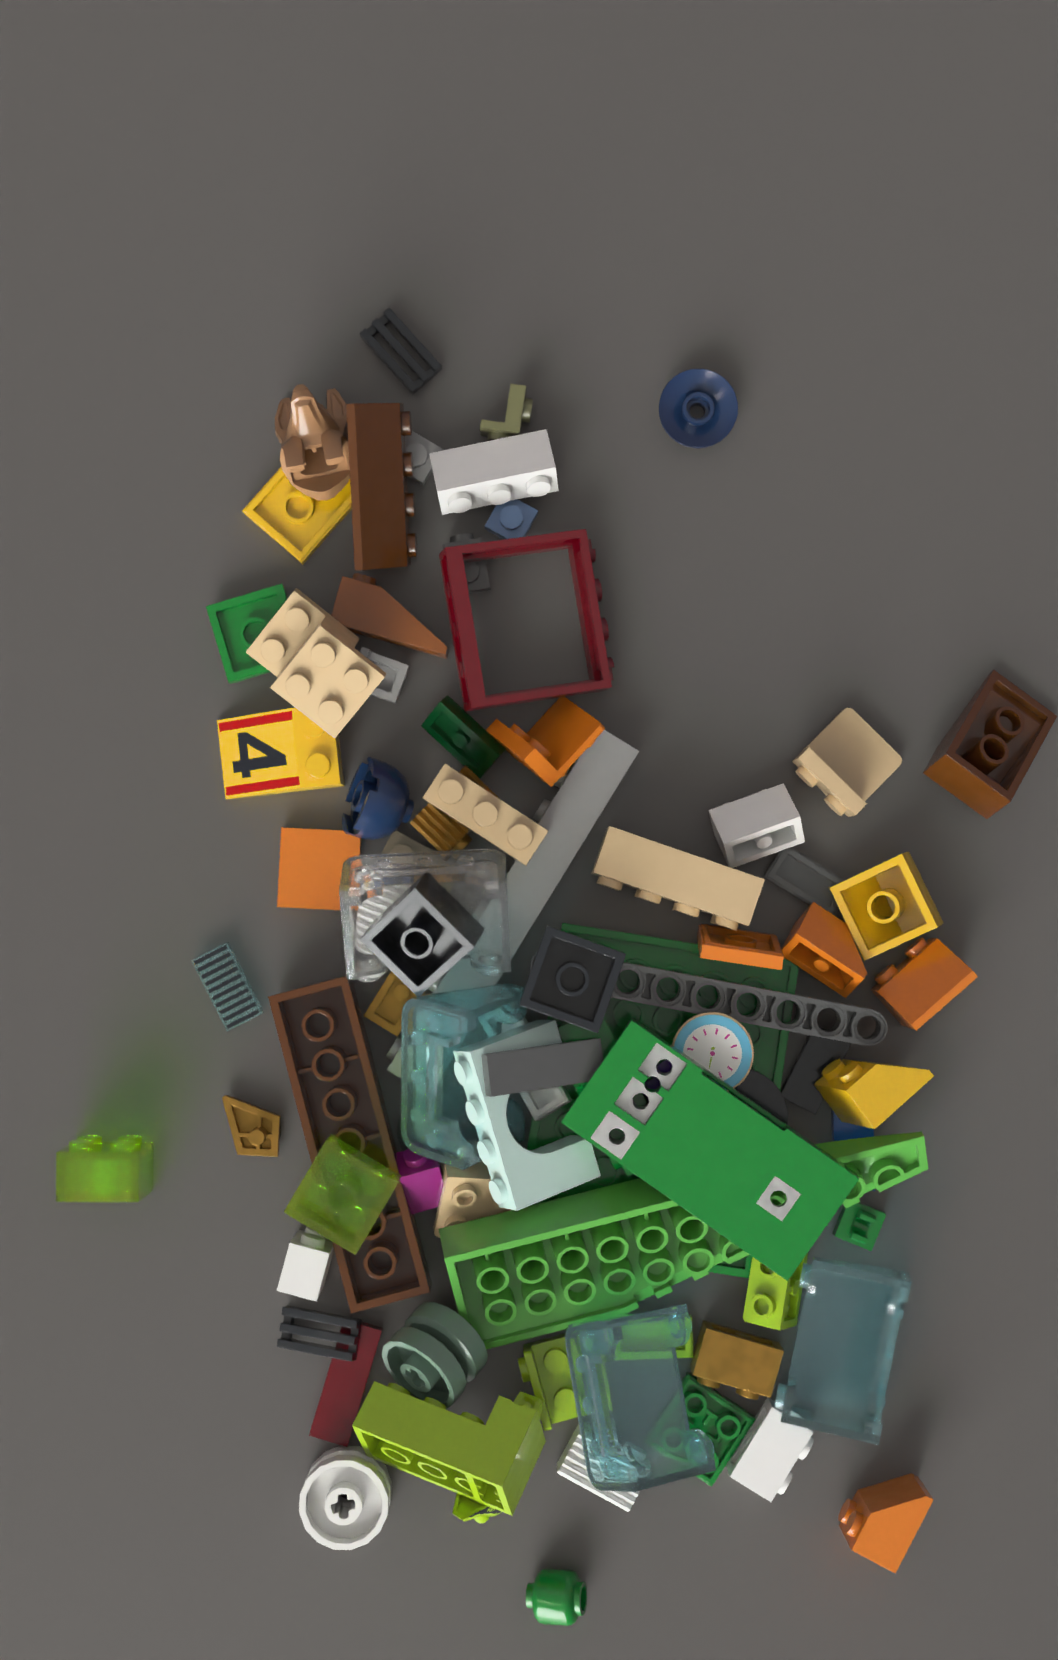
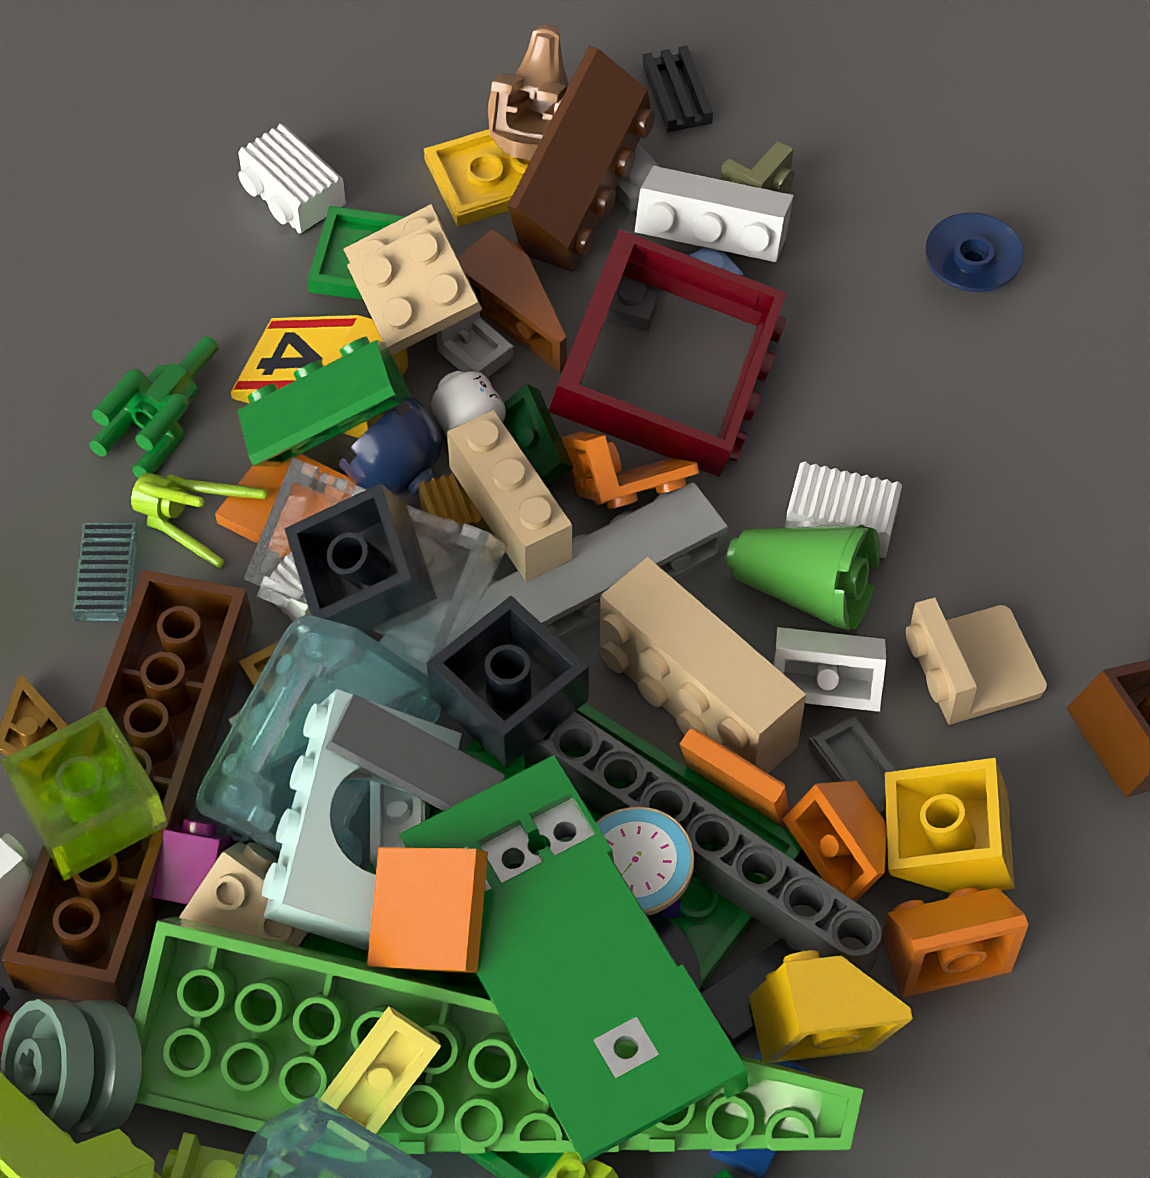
camera: 30 degrees right, 30 degrees down
none -> green plant [89,336,219,478]
none -> lime plant [131,472,268,568]
none -> green slope [237,336,412,467]
none -> white brick [239,123,346,234]
none -> light yellow plate [316,1006,441,1144]
none -> orange tile [367,847,488,973]
none -> white head [431,371,506,436]
none -> bright green cone [727,525,880,630]
none -> white brick [785,461,902,559]

